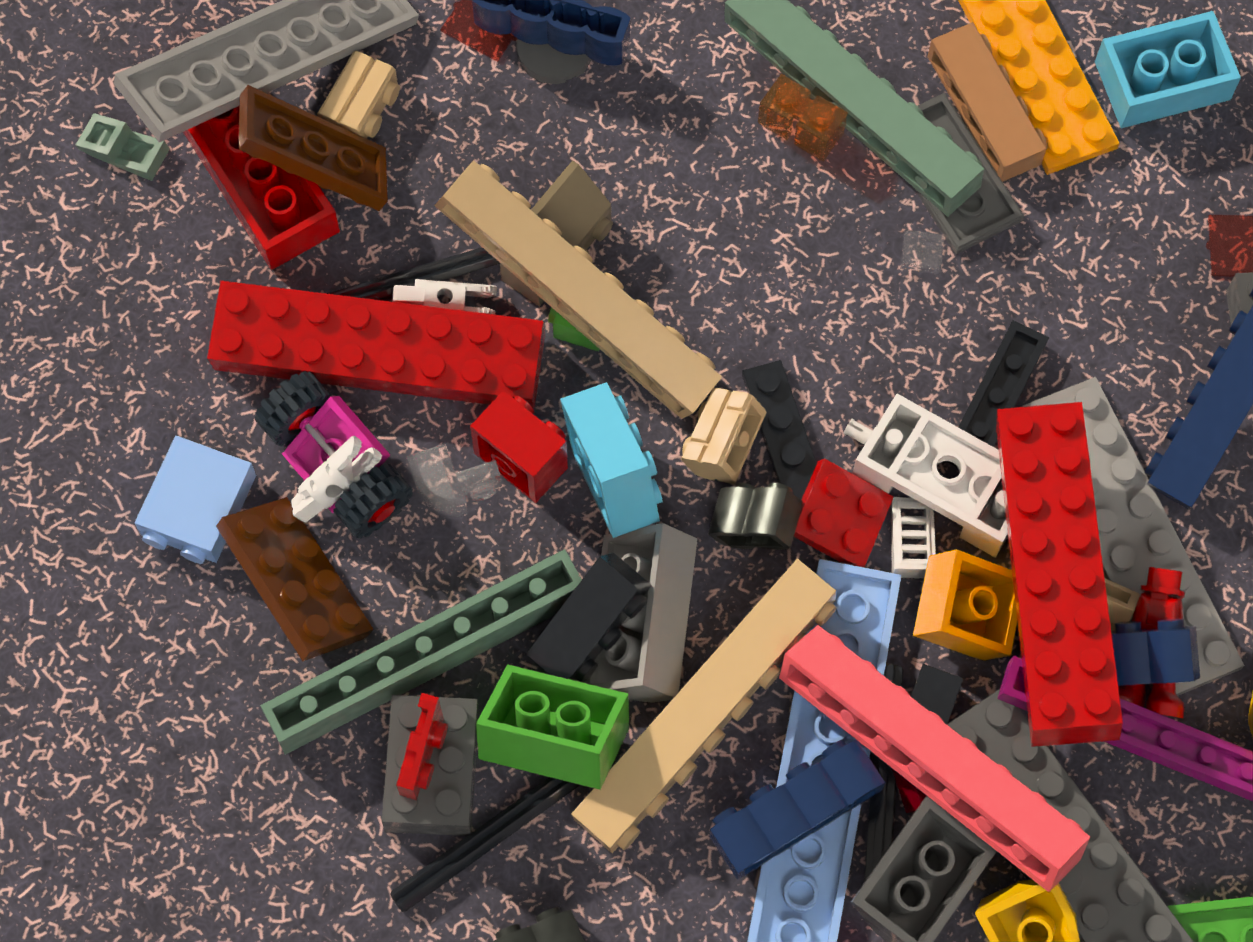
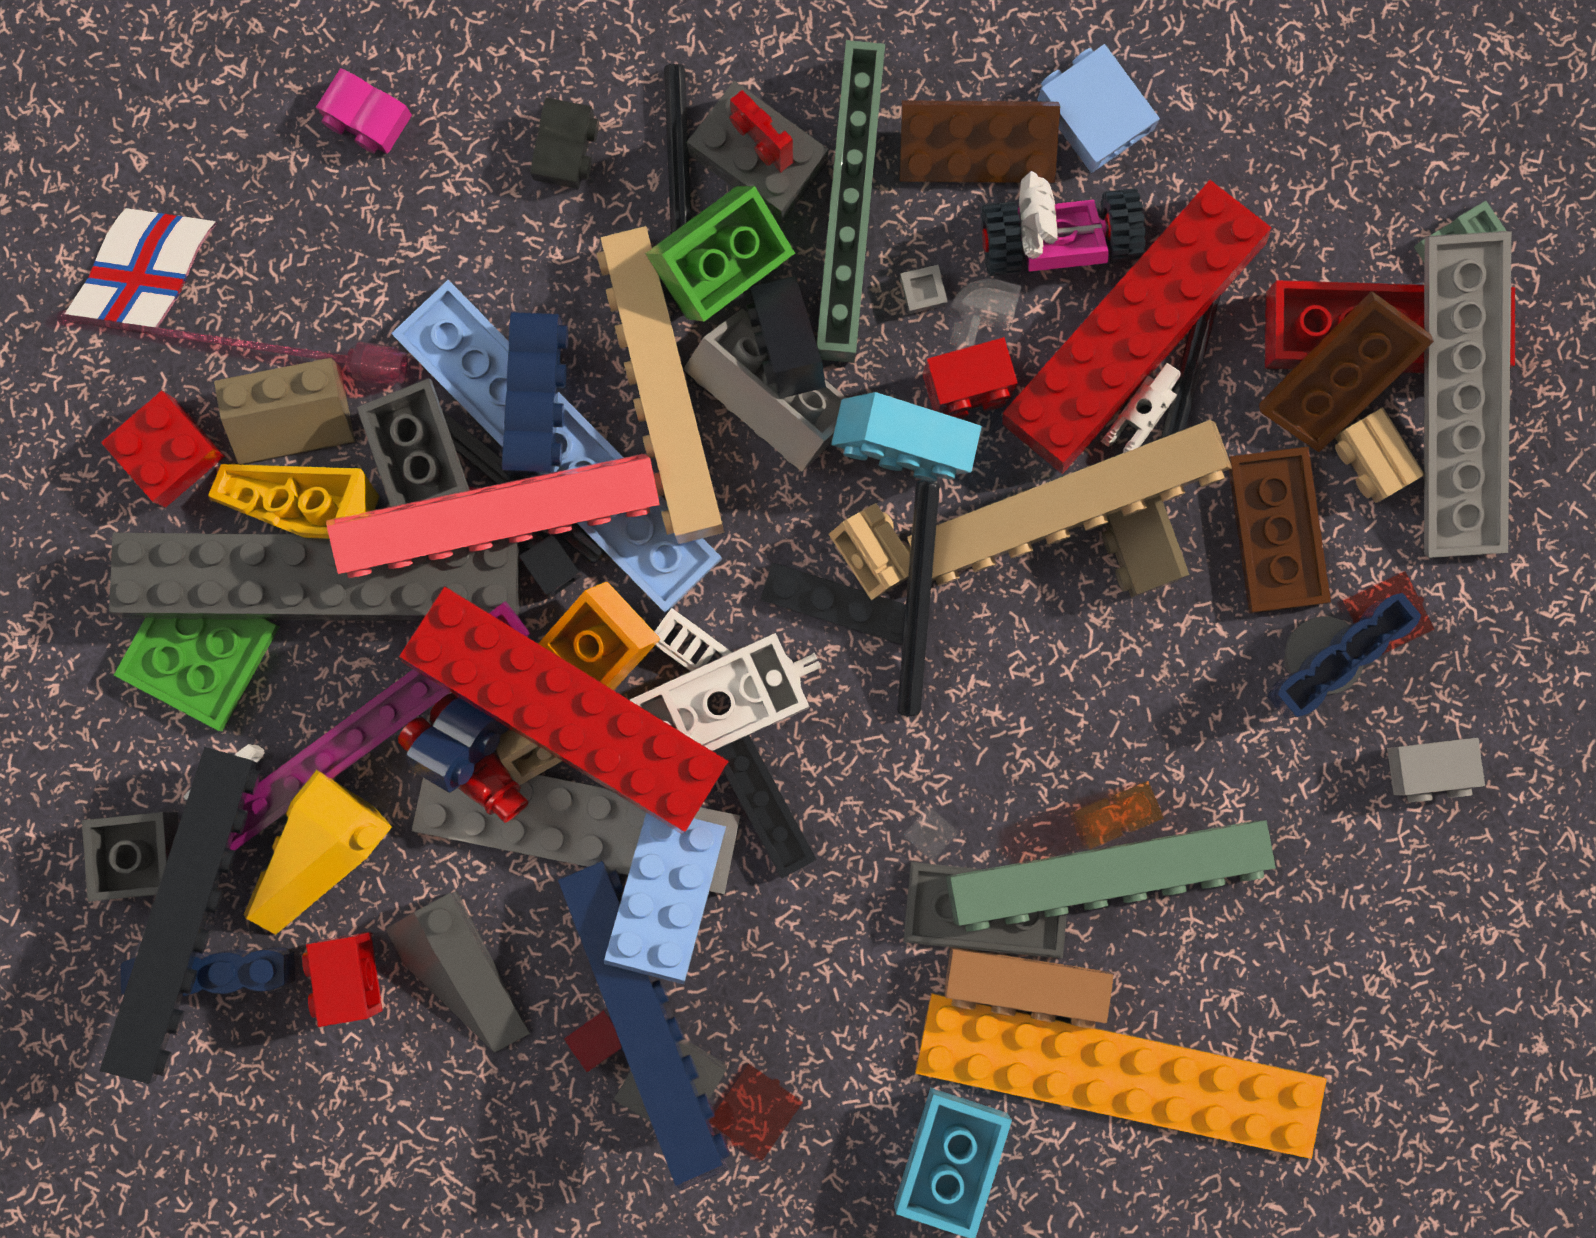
camera: 125 degrees right, 15 degrees up
pearl dark grey brick [708,483,803,550] -> none
red plate [794,458,894,568] -> none
none -> light blue plate [604,813,726,984]
none -> black axle [897,480,940,716]
none -> light grey plate [900,265,948,314]
none -> reddish brown plate [1229,447,1331,614]

